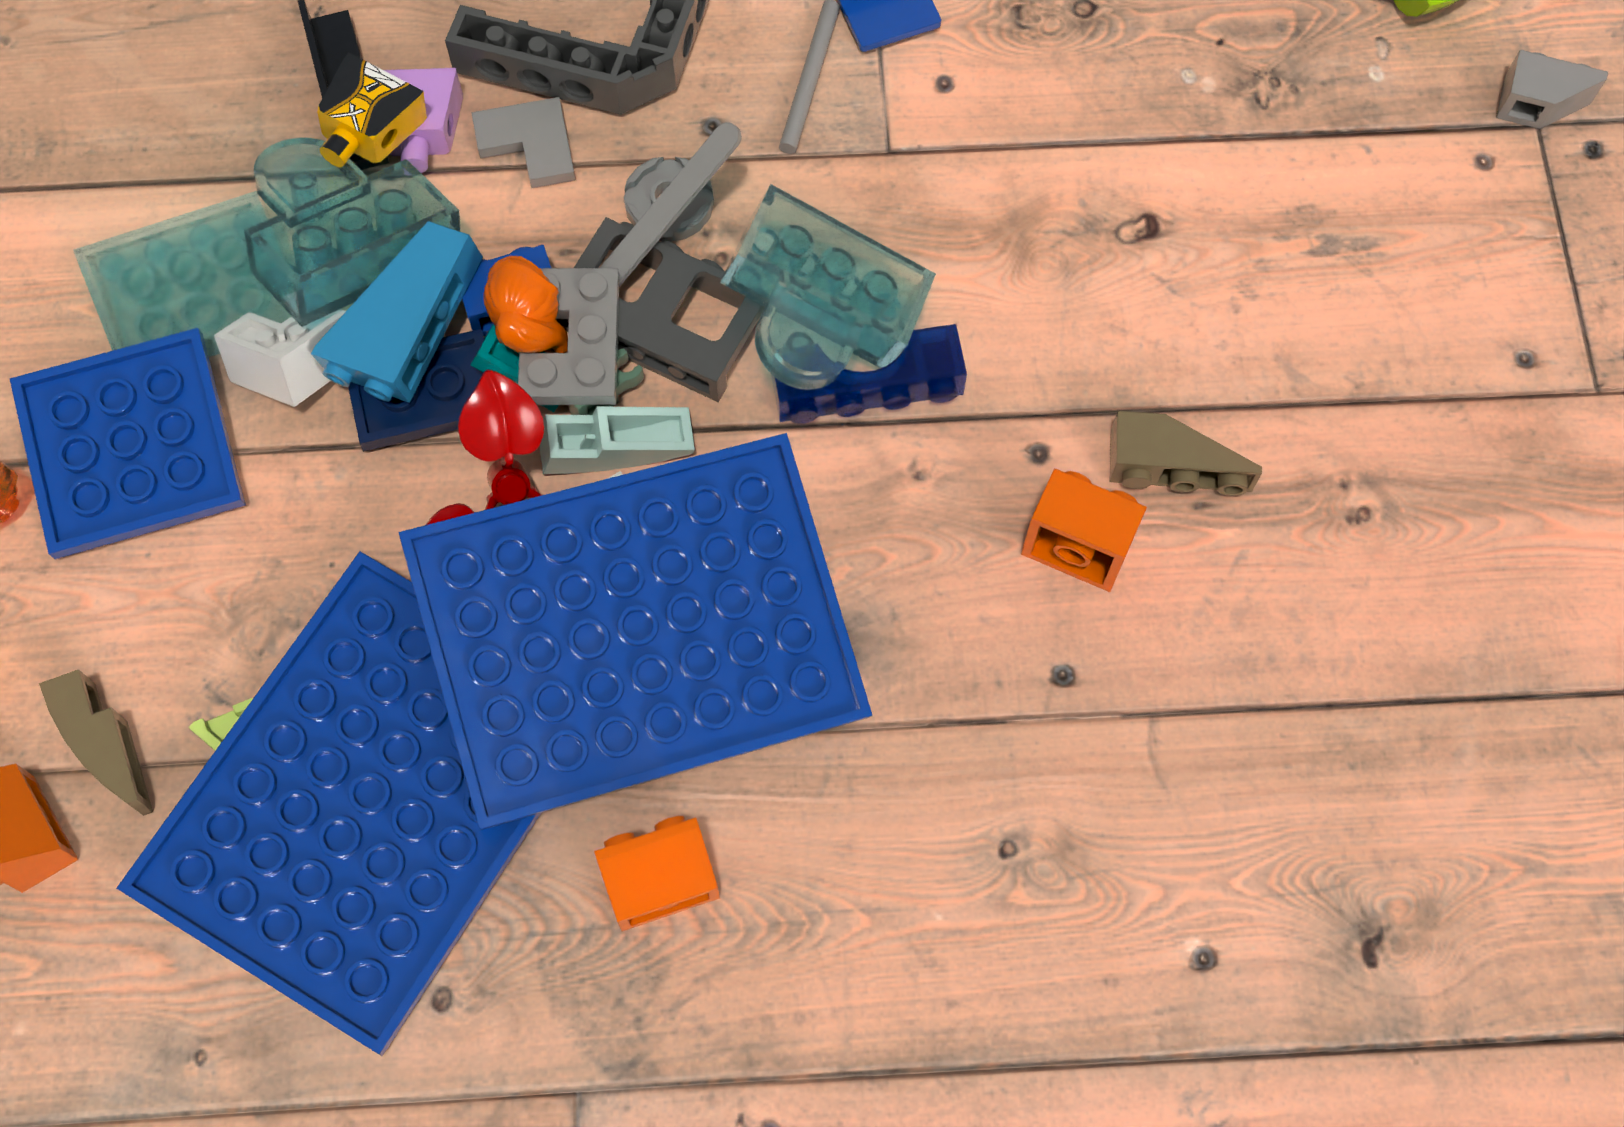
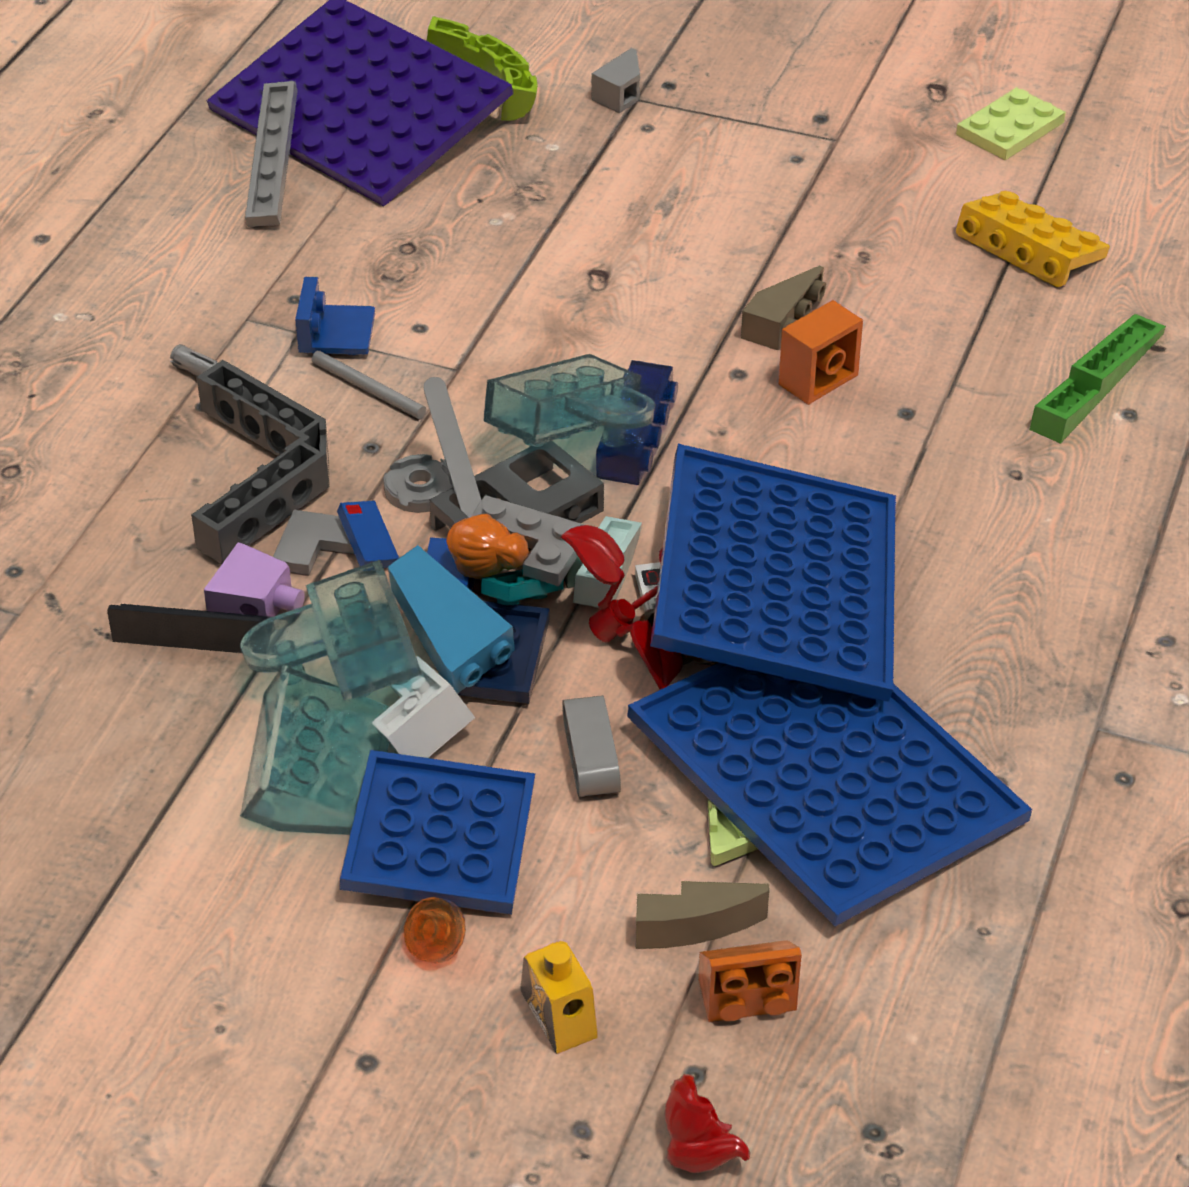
camera: 65 degrees left, 25 degrees down
torso [317,52,427,167] -> none
orange slope [594,816,720,931] -> none
none -> blue tile [337,500,399,570]
none -> light grey beam [562,695,621,797]
none -> yellow bracket [956,191,1110,287]
none -> bright green slope [1029,314,1166,444]

